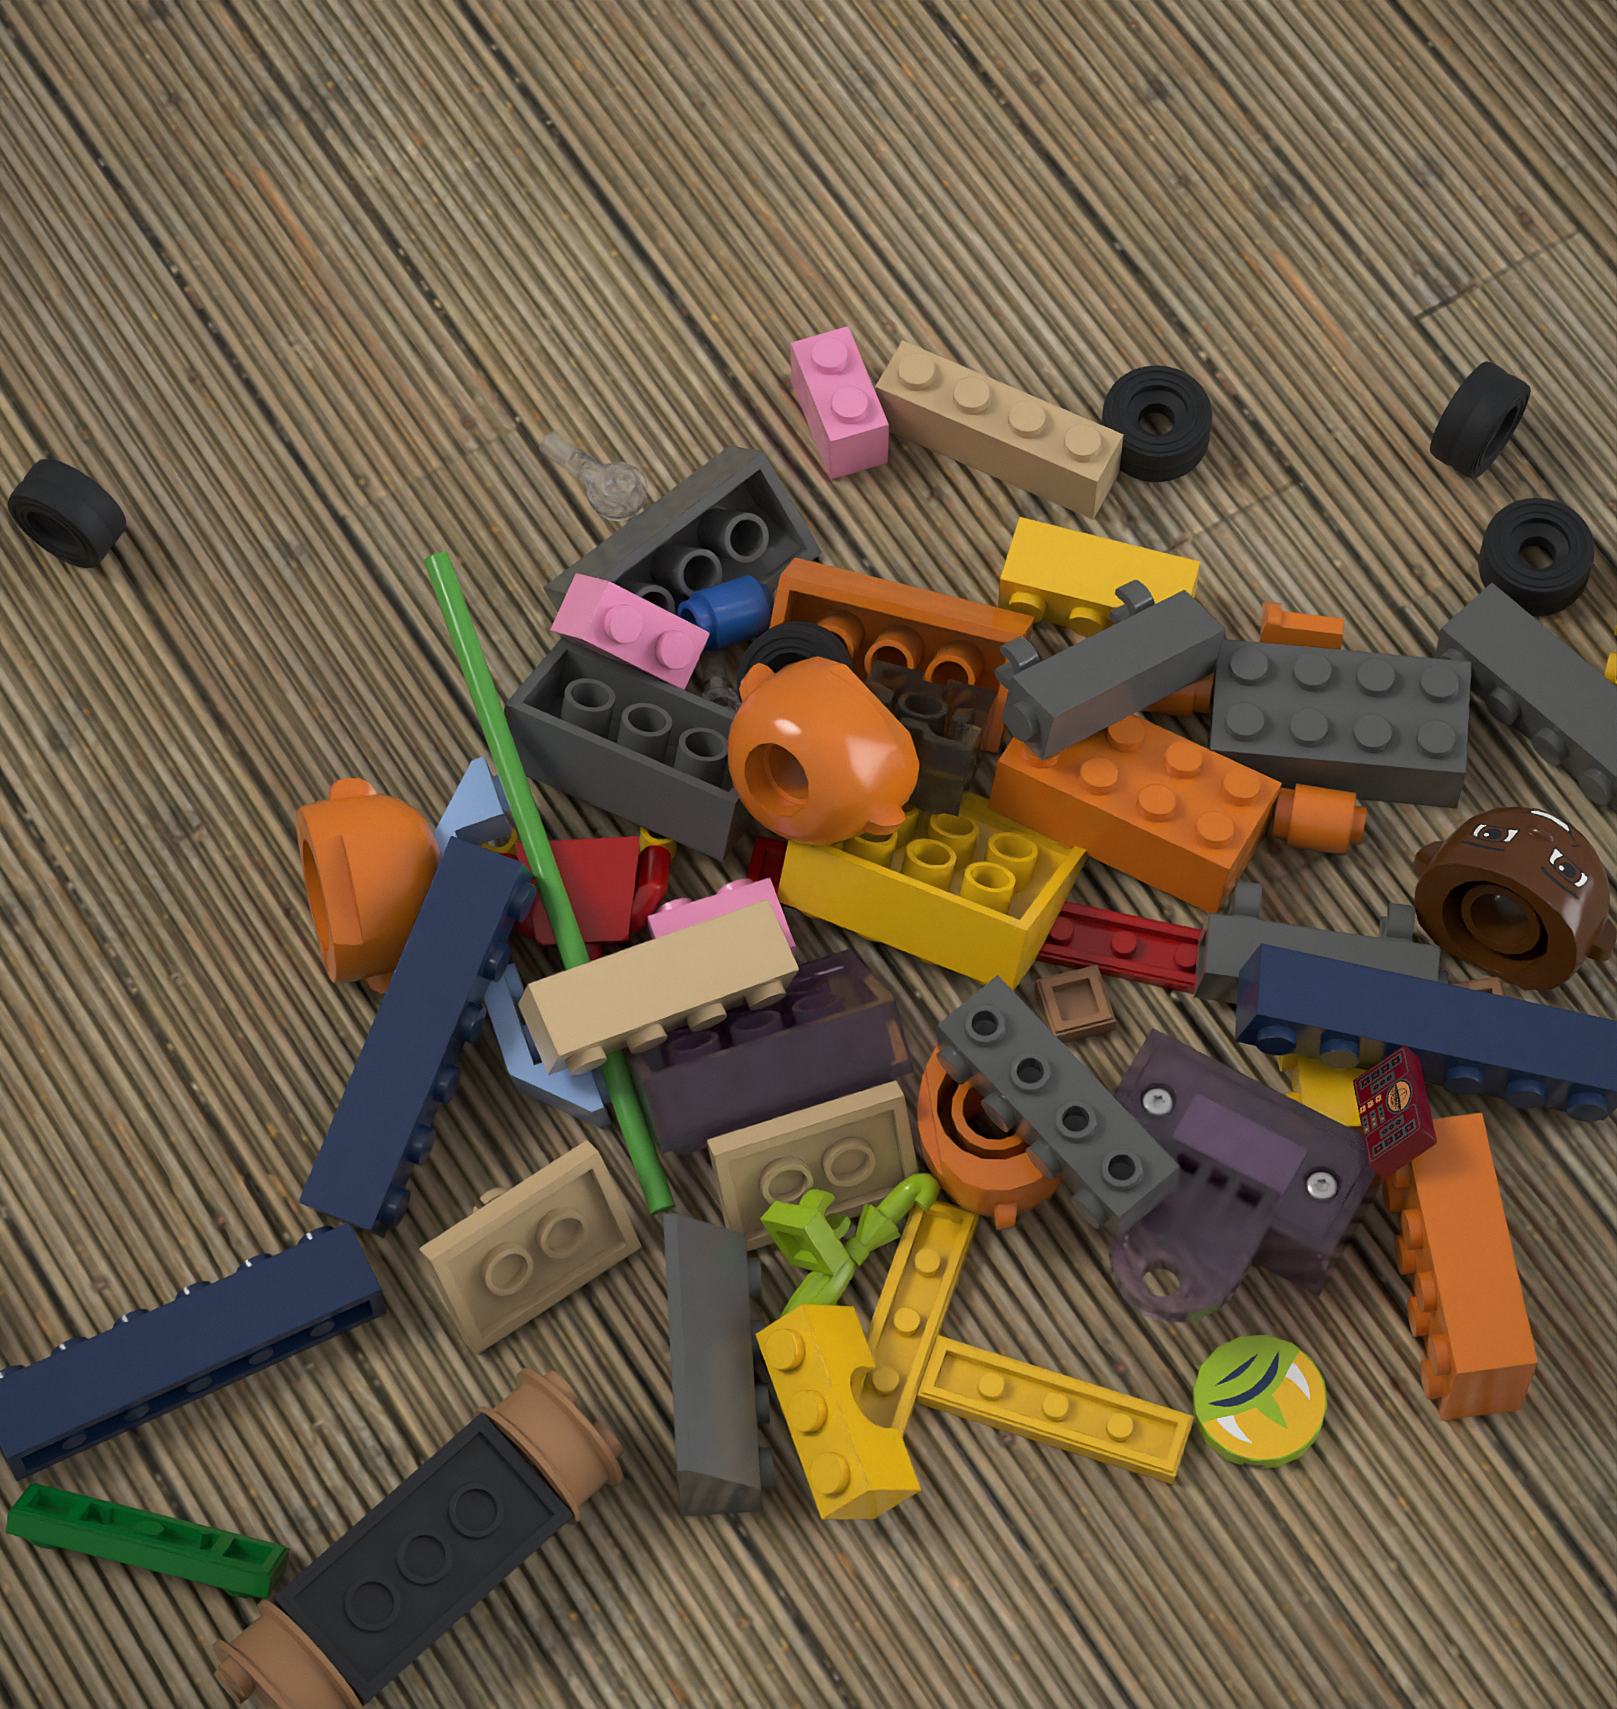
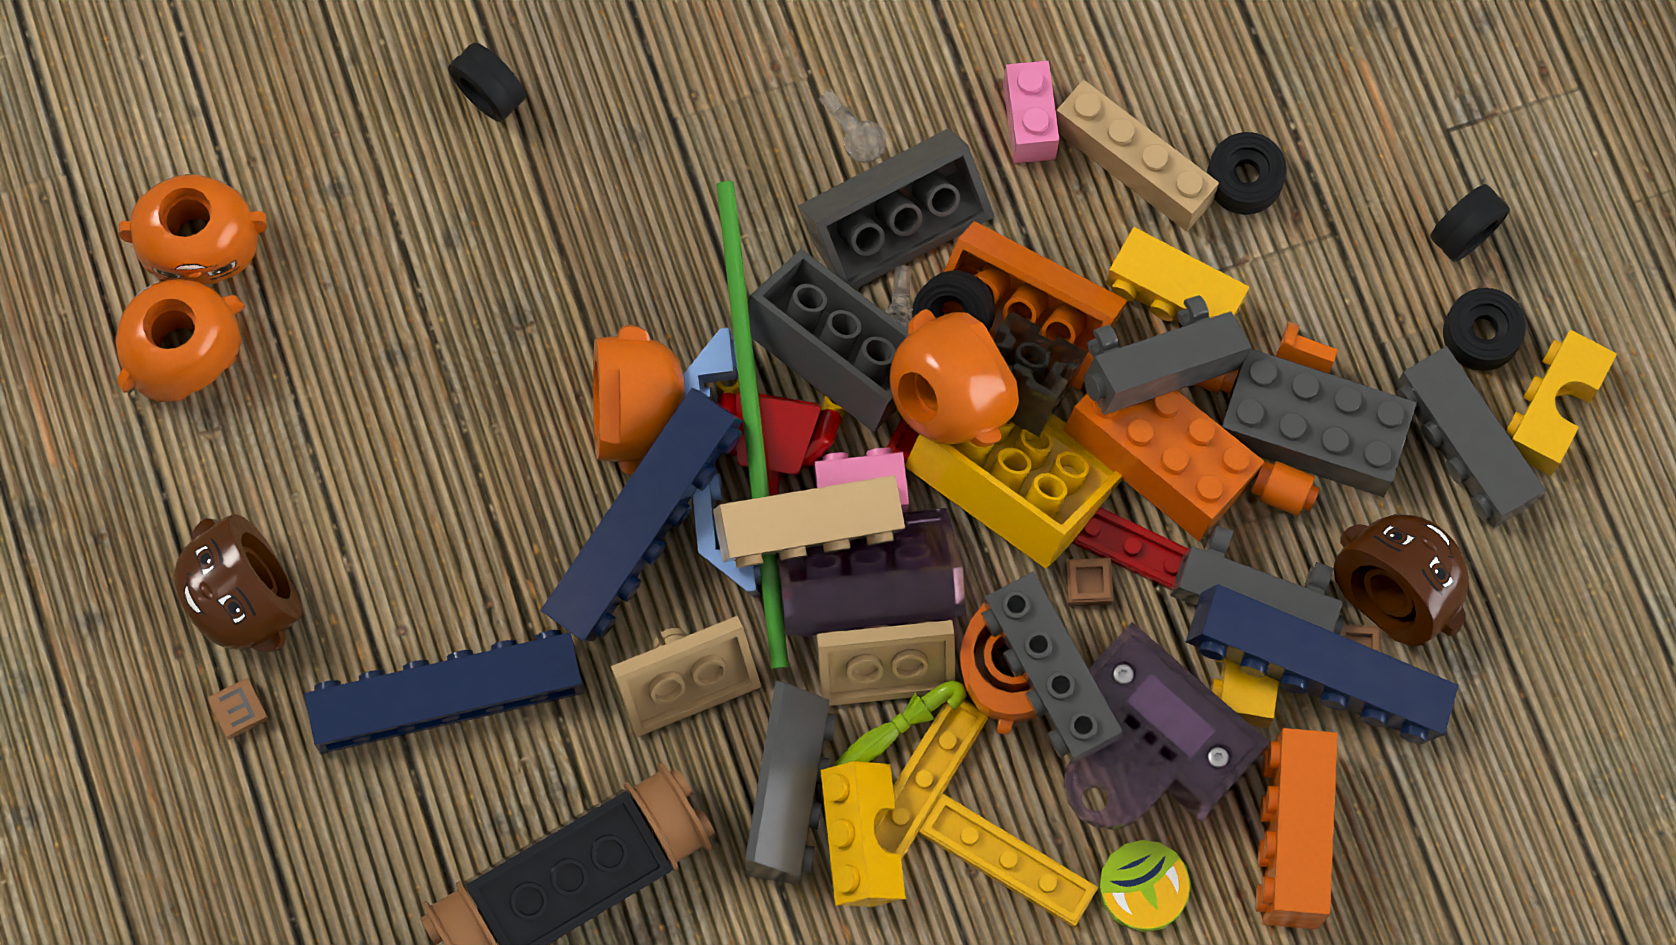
camera: 10 degrees right, 10 degrees up
green plate [5,1483,290,1599] -> none
bright pink brick [550,573,710,690] -> none
blue brick [678,575,774,652] -> none
lime tile [760,1188,851,1276] -> none
dark red tile [1353,1045,1437,1178] -> none

